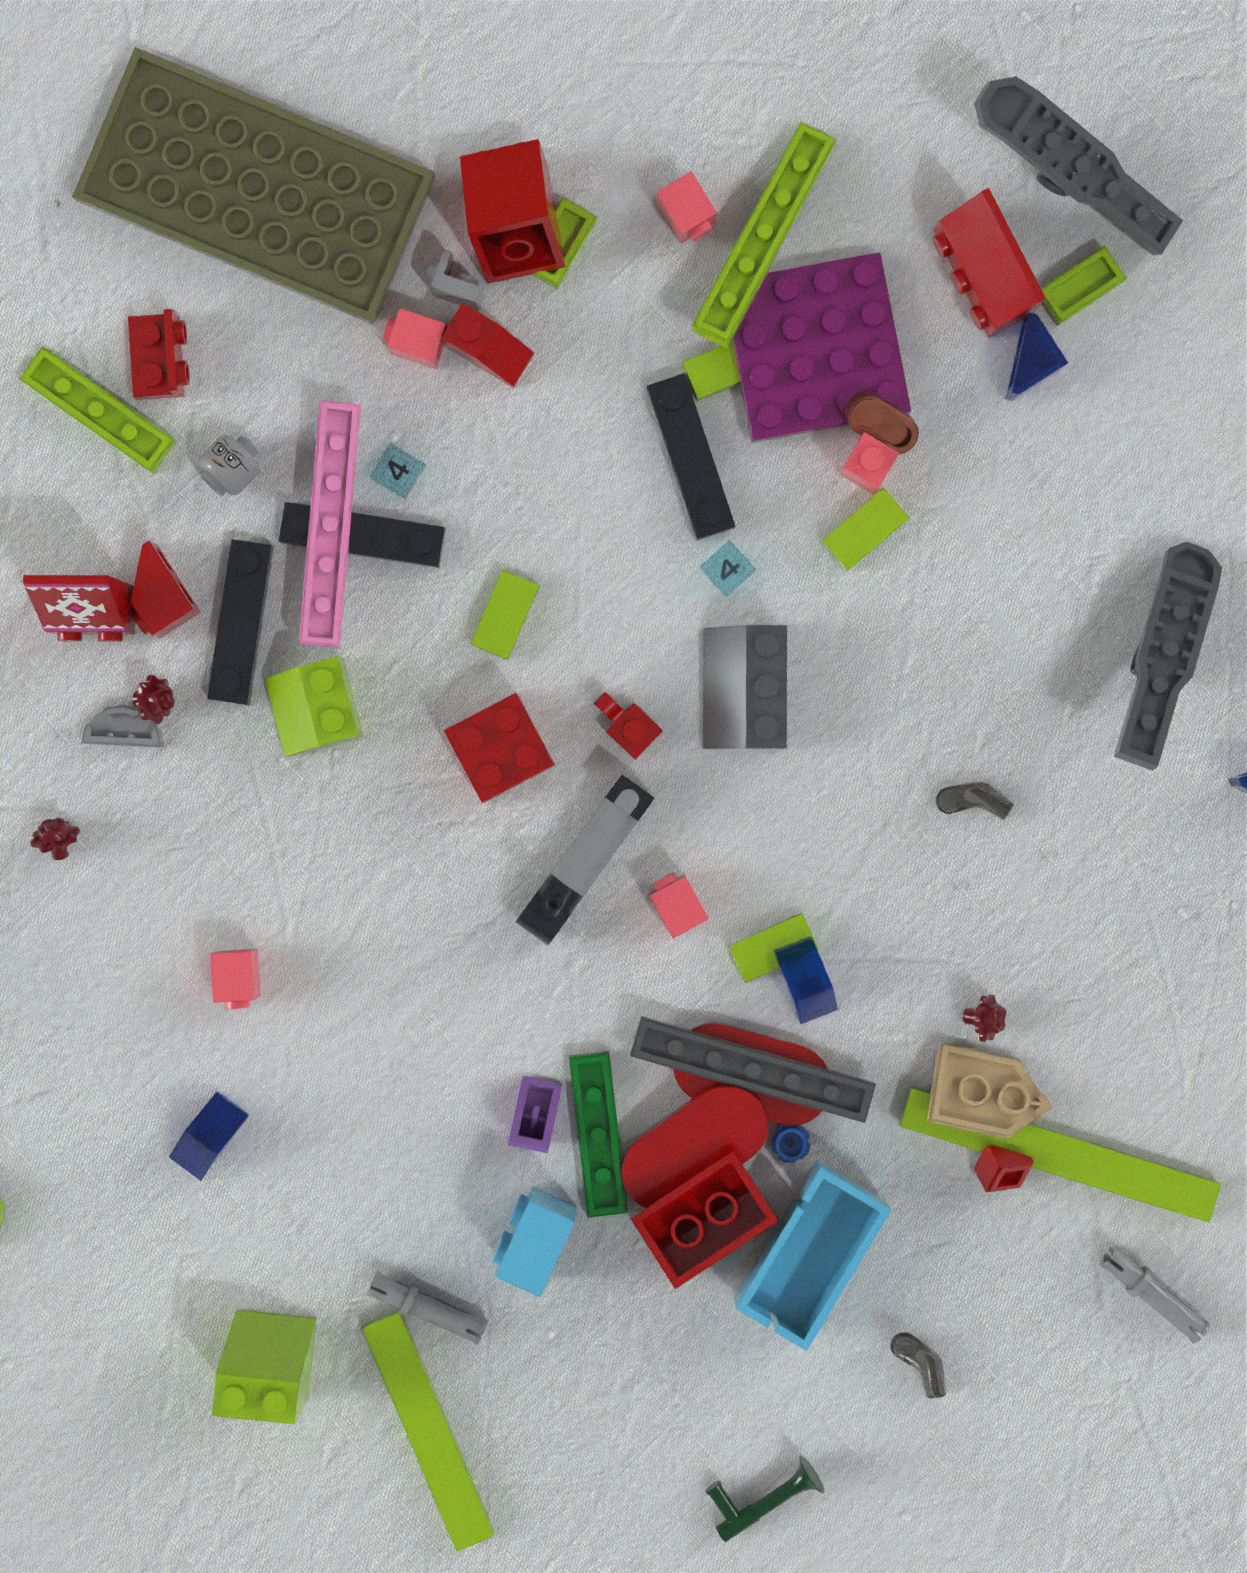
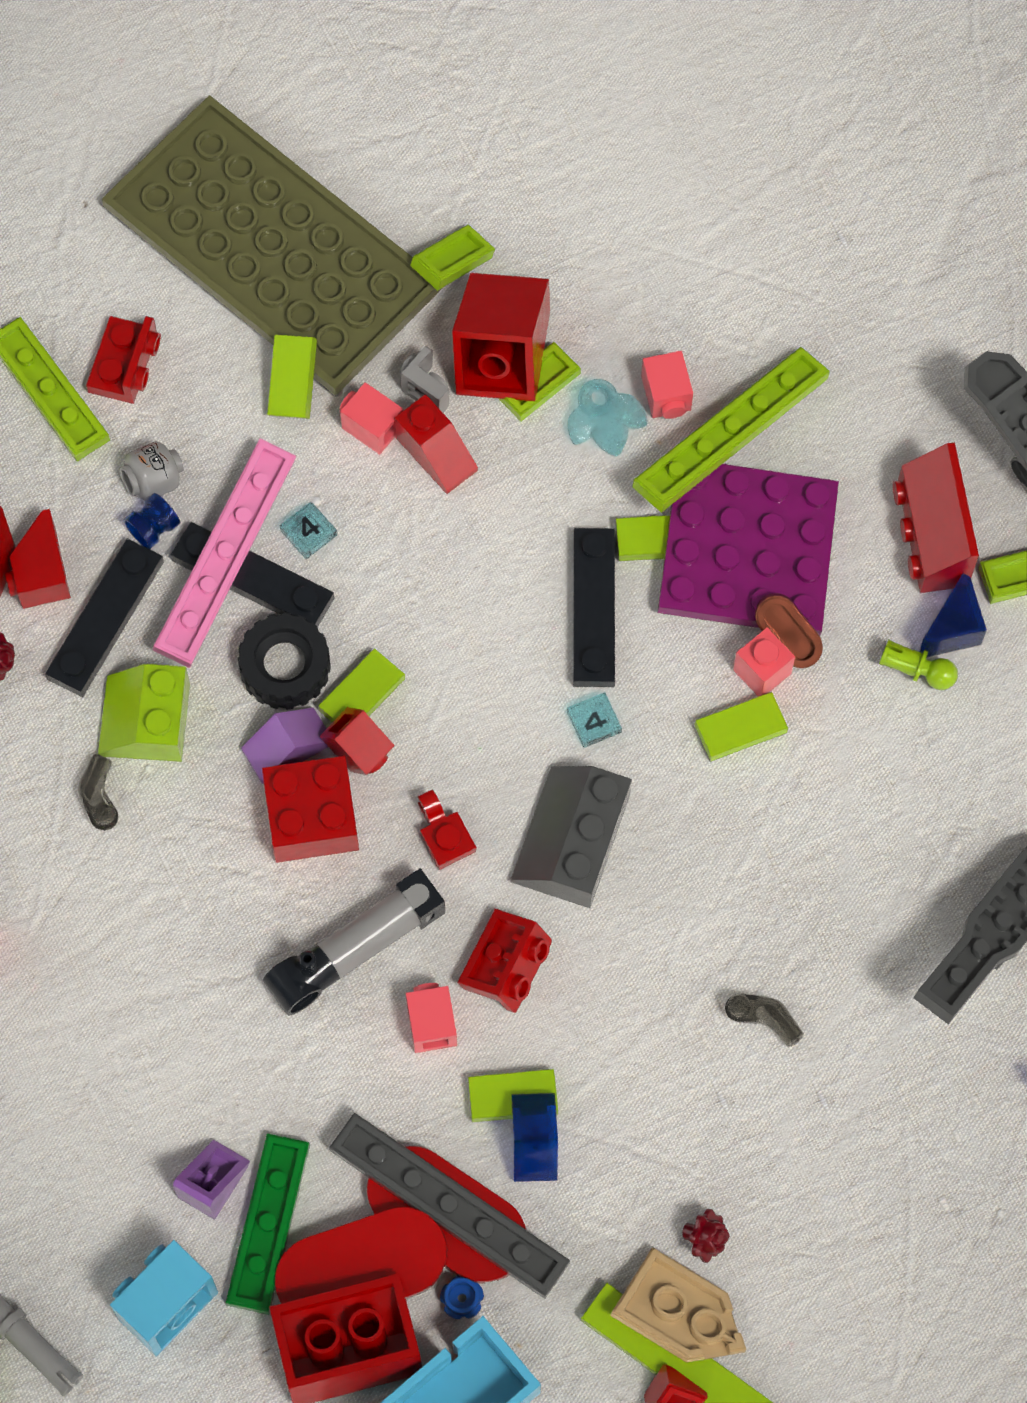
camera: 15 degrees right, 20 degrees down
none -> clear smoke arm [78,754,119,831]
none -> clear blue wheel [123,493,181,549]
none -> black tyre [238,613,331,710]
none -> medium lavender slope [241,707,328,784]
none -> lime tile [267,335,317,419]
none -> brick [319,707,395,775]
none -> lime tile [410,224,495,291]
none -> red bracket [457,909,552,1013]
none -> clear light blue plate [567,379,648,457]
none -> lime pin [879,639,958,690]

